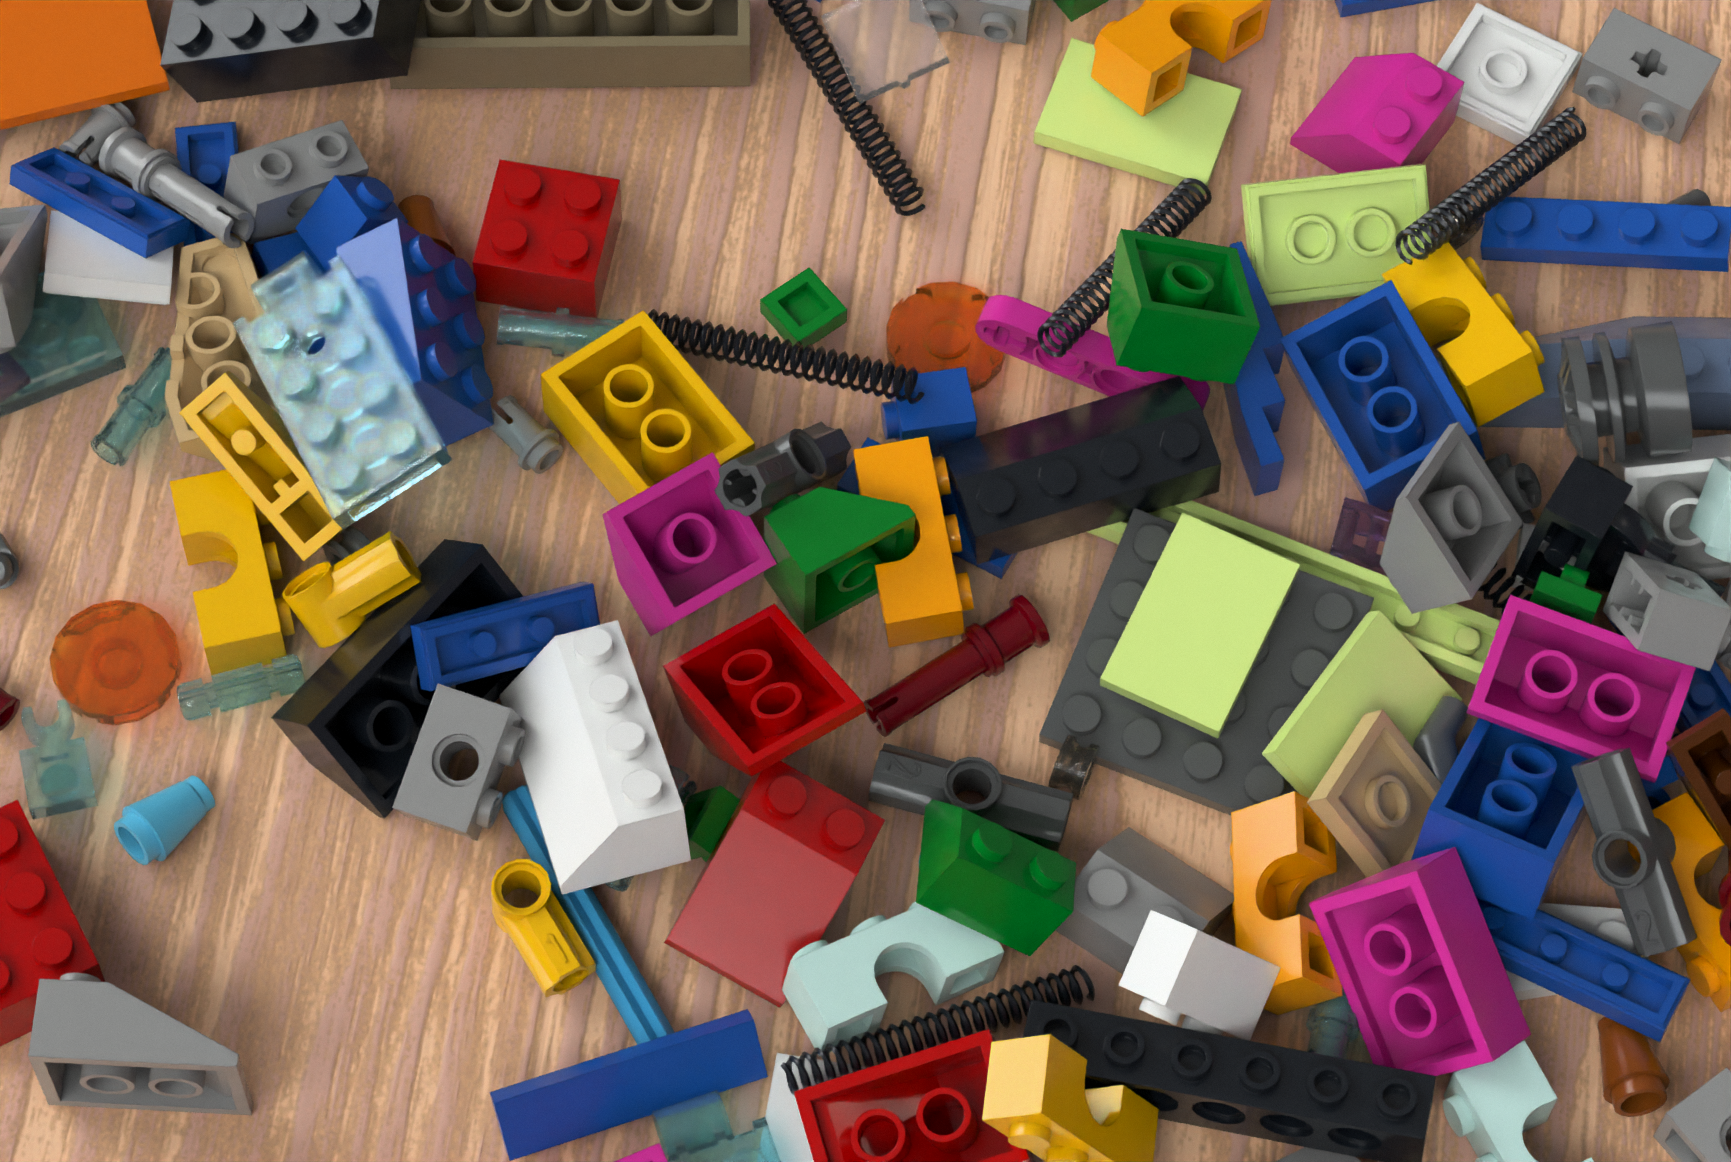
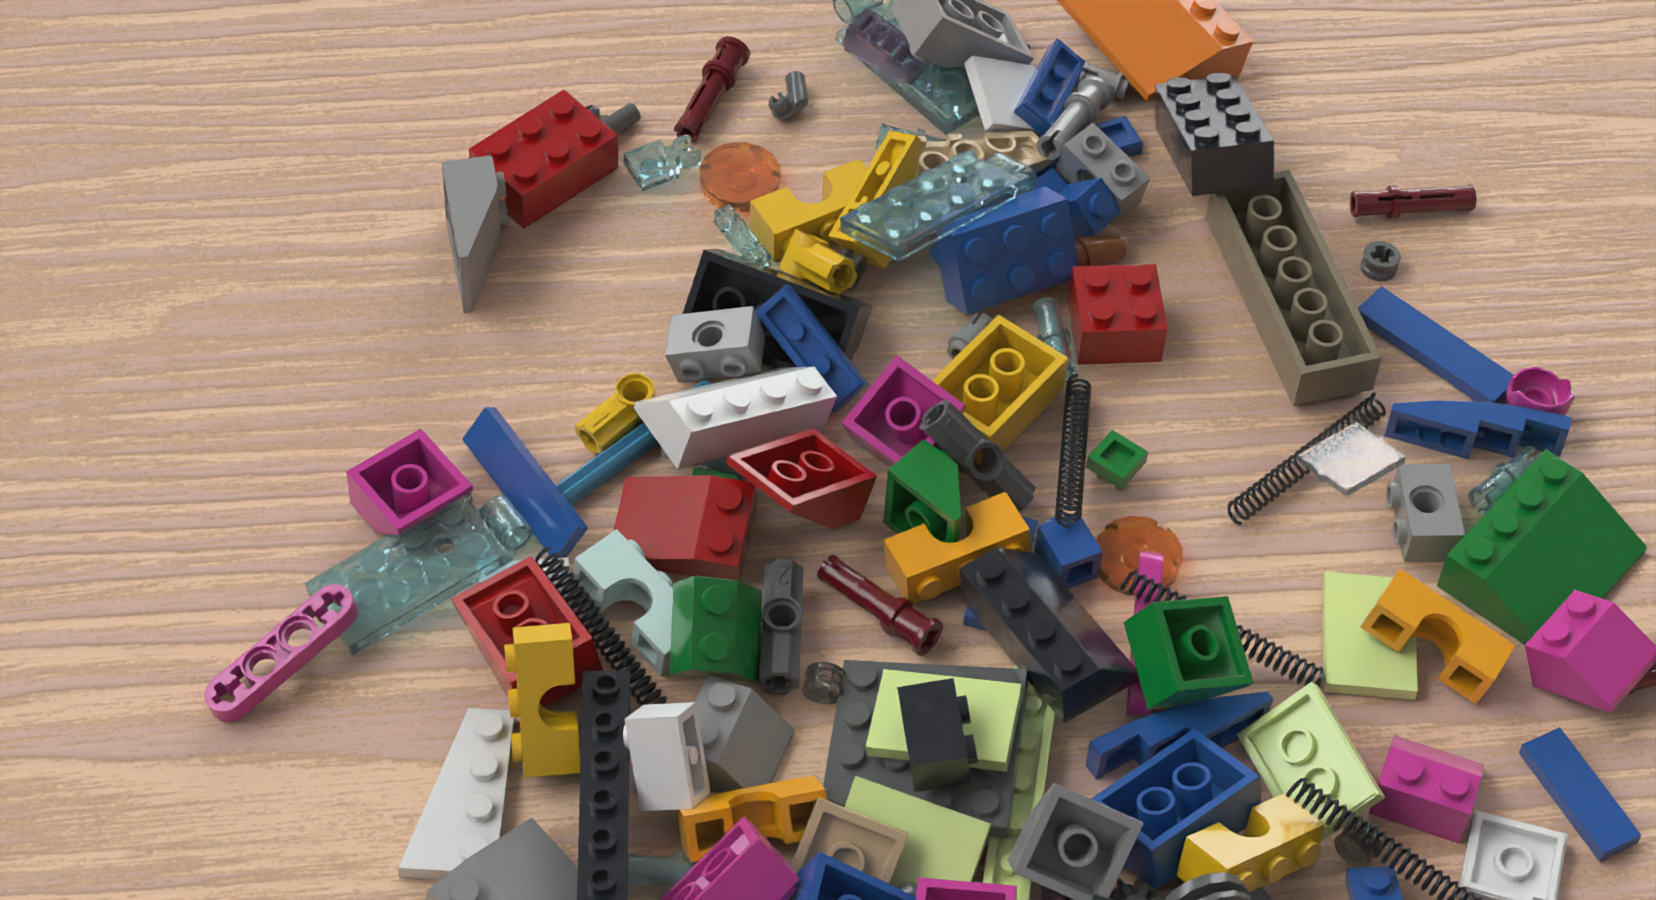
camera: 75 degrees right, 10 degrees down
medium azure cone [114,775,215,865] -> none
none -> black brick [897,678,978,792]

